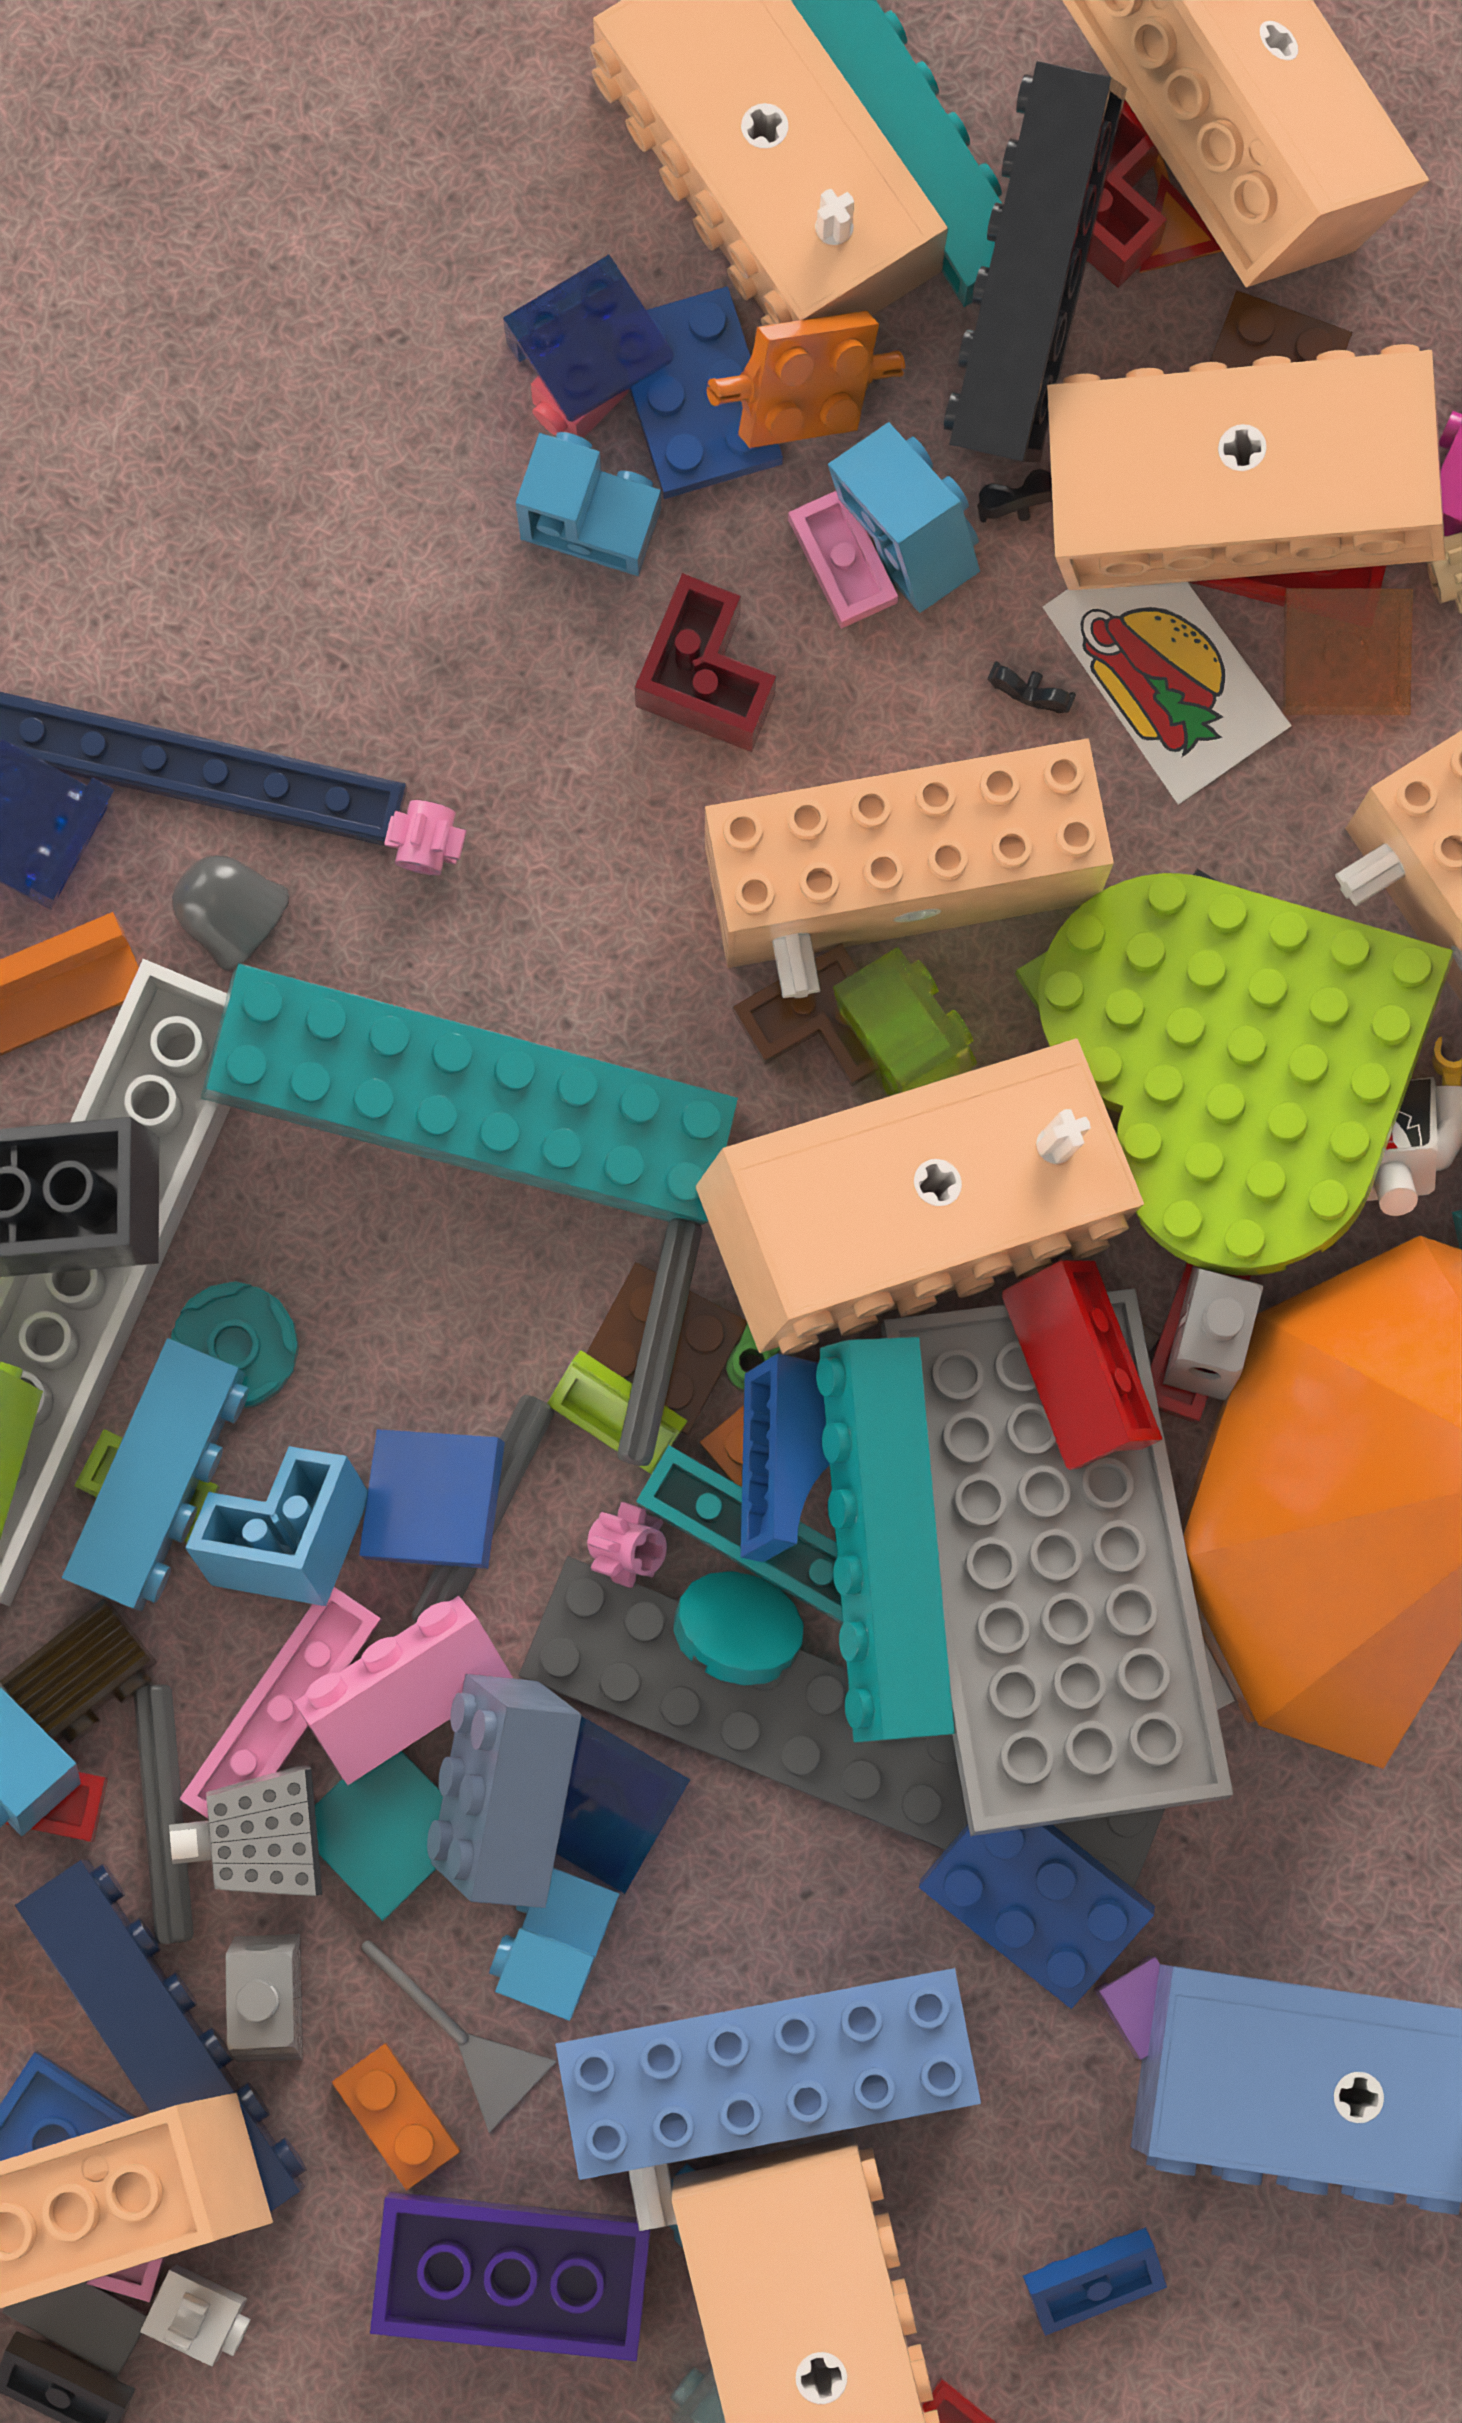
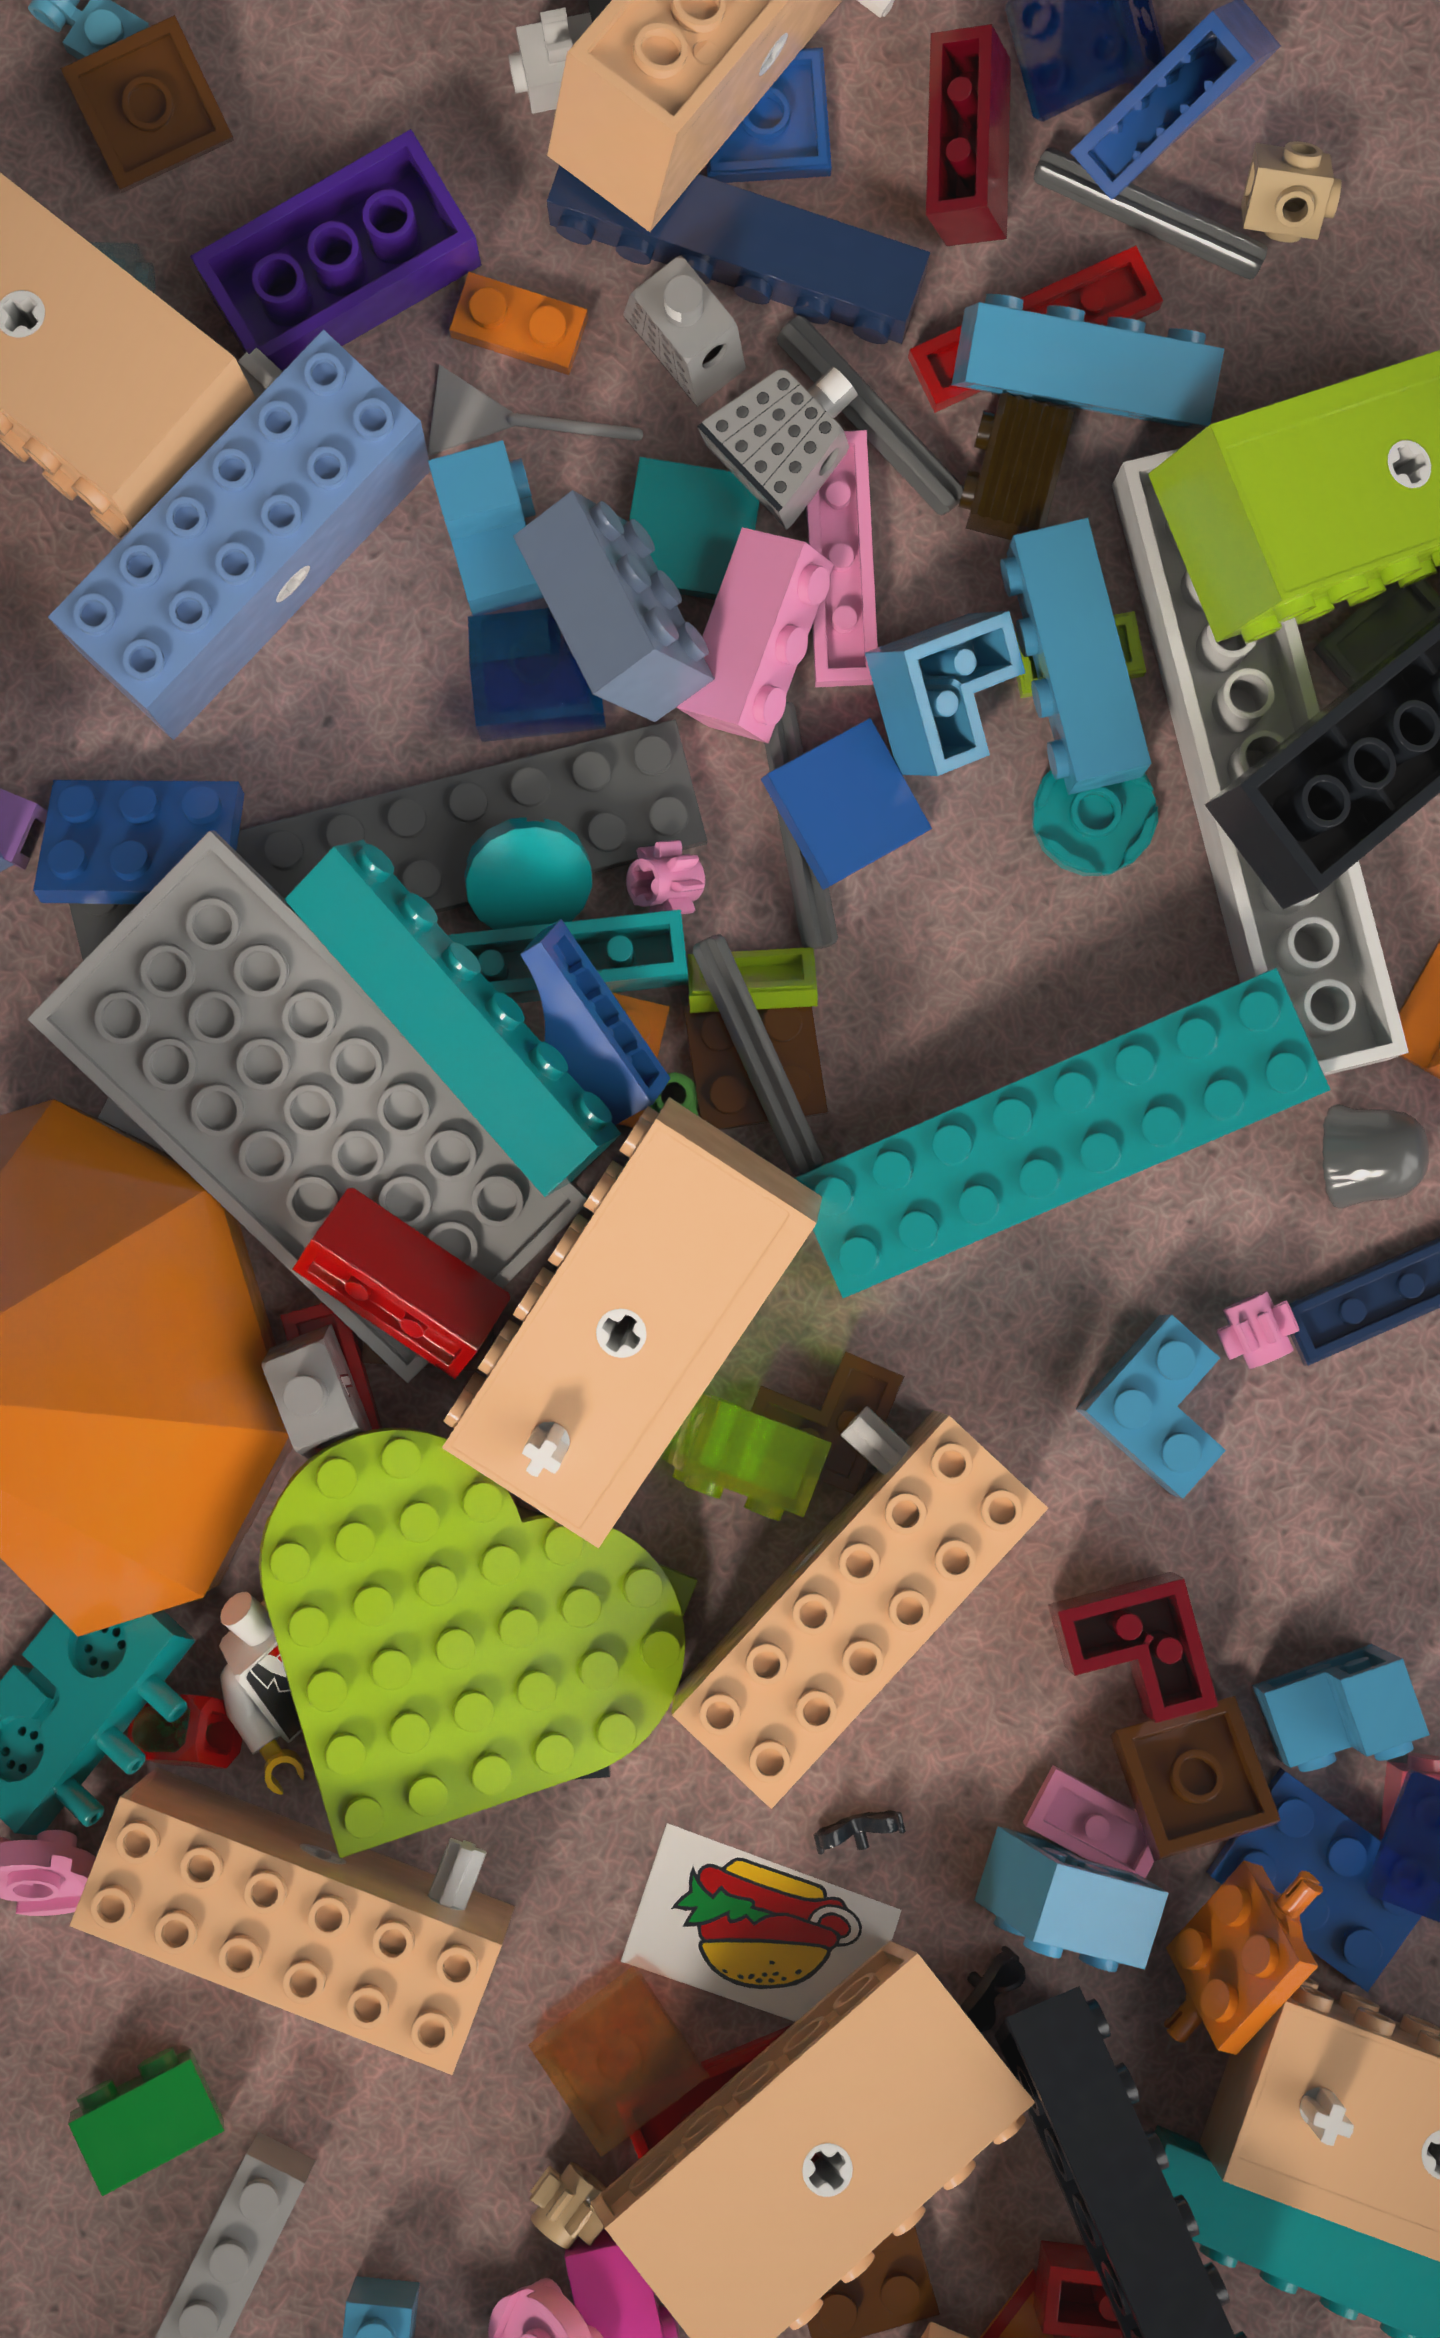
camera: 140 degrees right, 5 degrees up
none -> dark azure brick [1076,1314,1226,1499]
none -> reddish brown plate [1110,1696,1281,1861]

